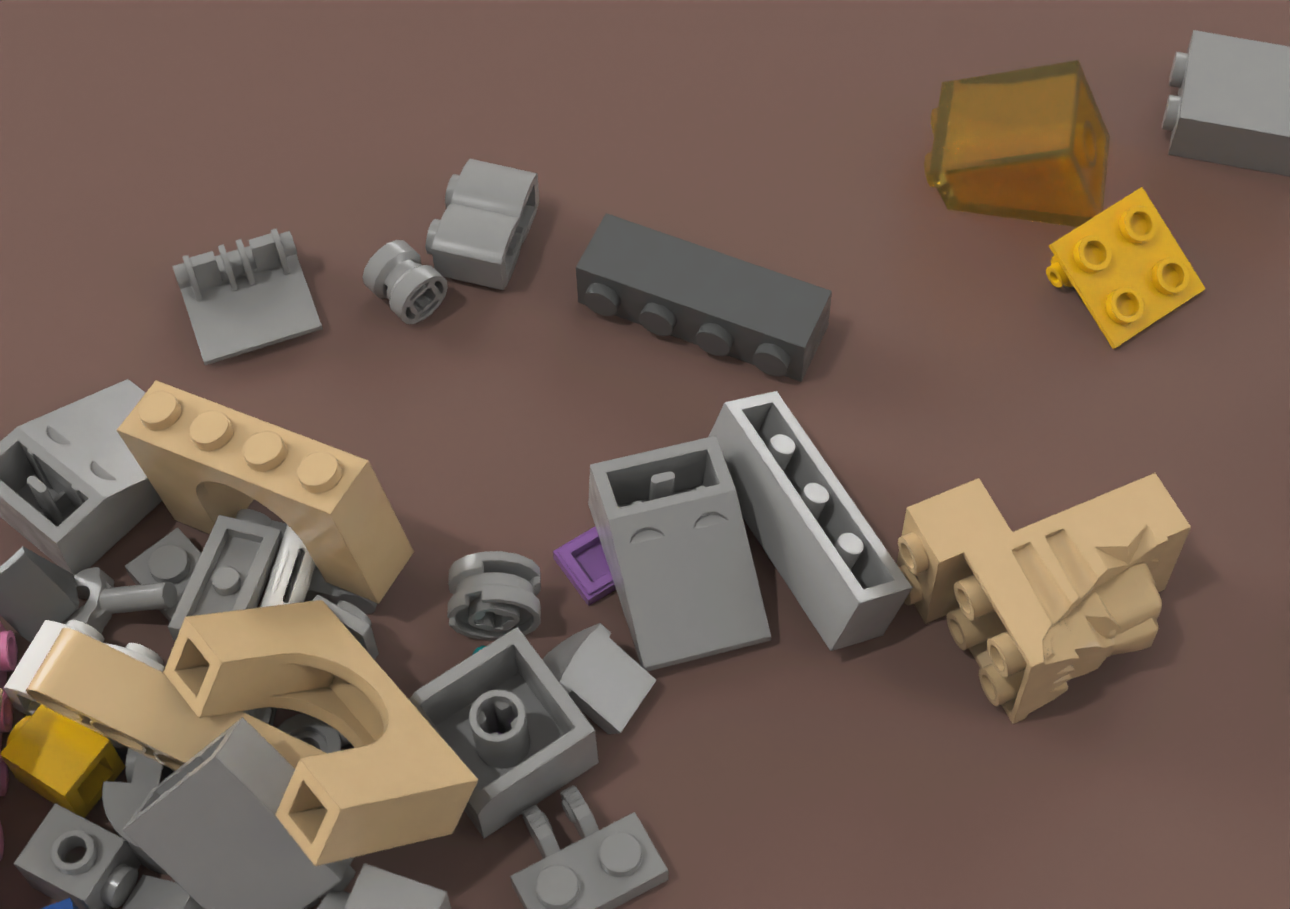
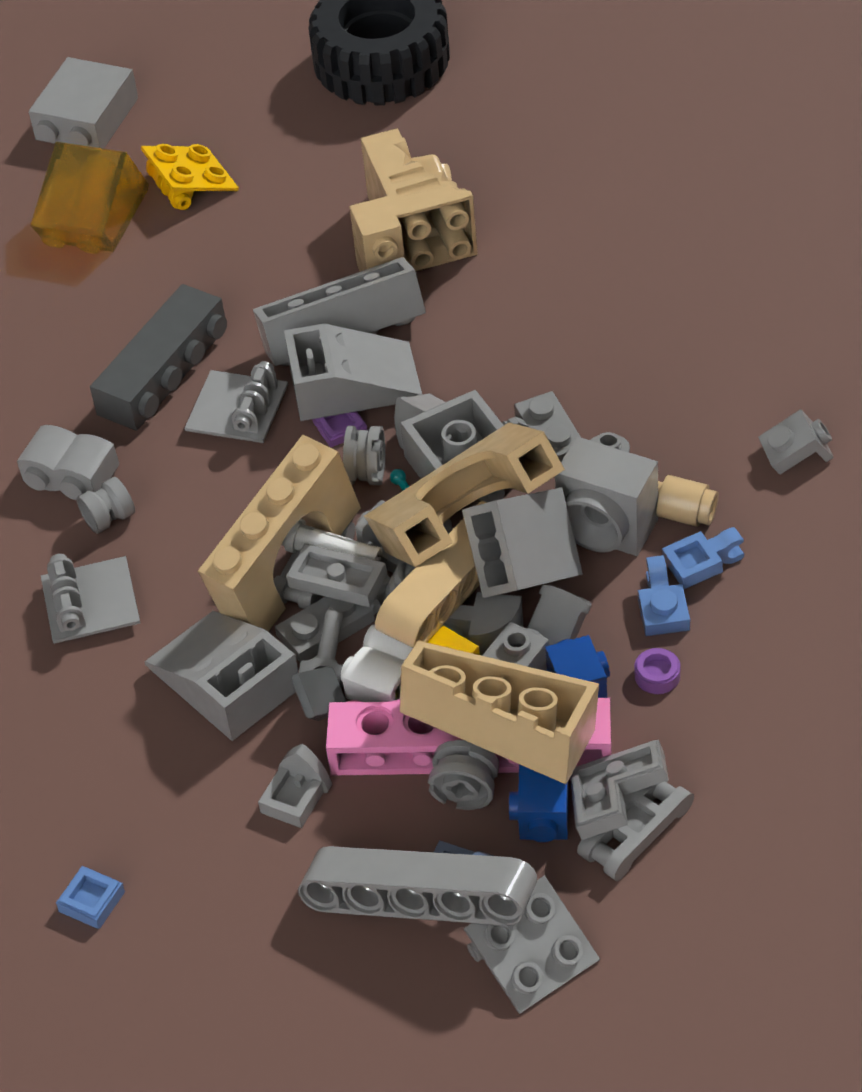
camera: 80 degrees left, 10 degrees down
none -> light grey hinge [184,361,288,443]

